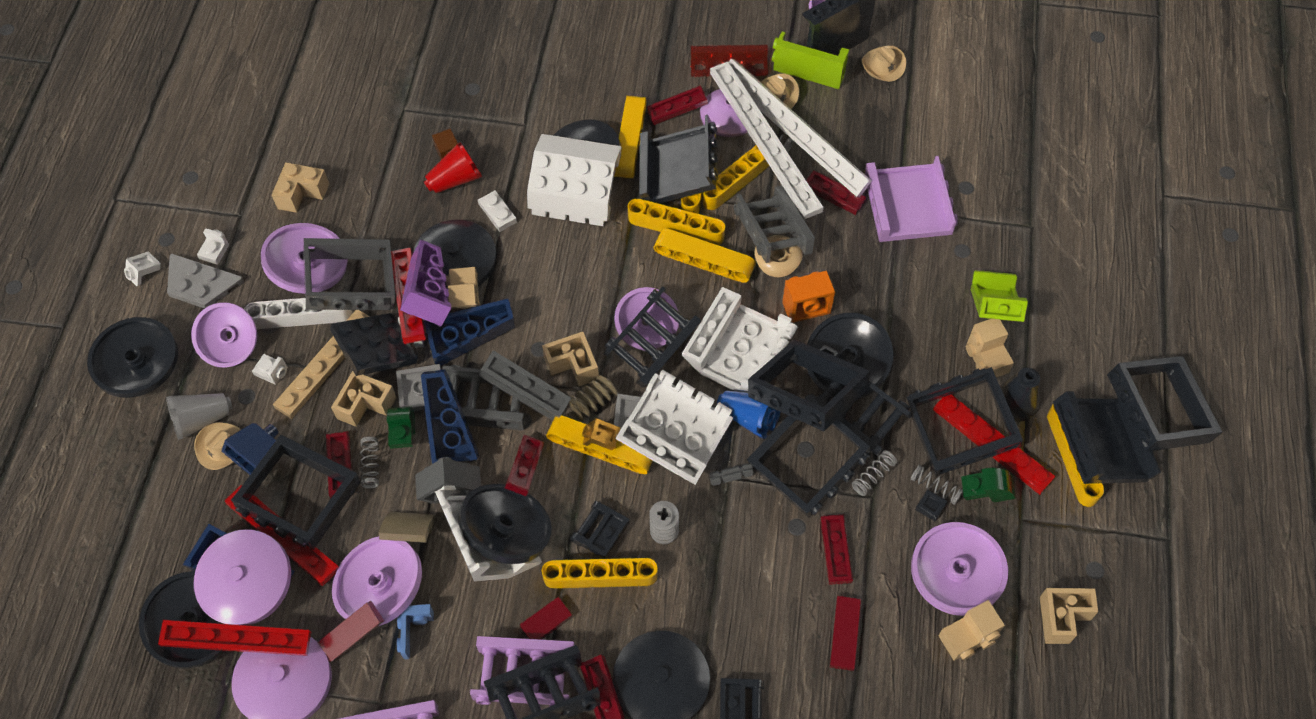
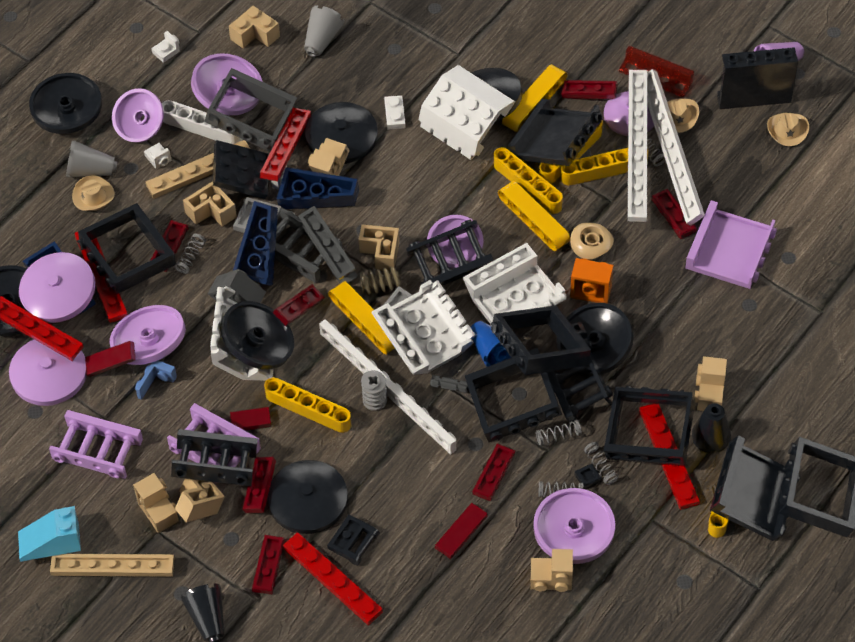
camera: 30 degrees right, 5 degrees down
white bracket [124,251,161,286] -> none
light grey wing [167,254,244,309] -> none
dark blue torso [221,423,279,475] -> none
dark tan slope [378,512,436,542] -> none
dark green brick [387,406,415,449] -> none
medium lavender wedge [400,240,451,326] -> none
red cone [424,142,482,193] -> none
reddish brown brick [432,129,458,160] -> none
black plate [570,501,630,559] -> none
pearl gold bracket [582,418,620,450] -> none
dark grey fence [734,186,815,263] -> none
lime panel [771,31,849,89] -> none
dark green brick [961,468,1016,503] -> none
lime panel [971,270,1028,322] -> none
tan brick [1040,588,1098,644] -> none
none -> light grey cone [304,5,345,57]
none -> white plate [319,320,457,455]
none -> light grey piece [539,481,583,497]

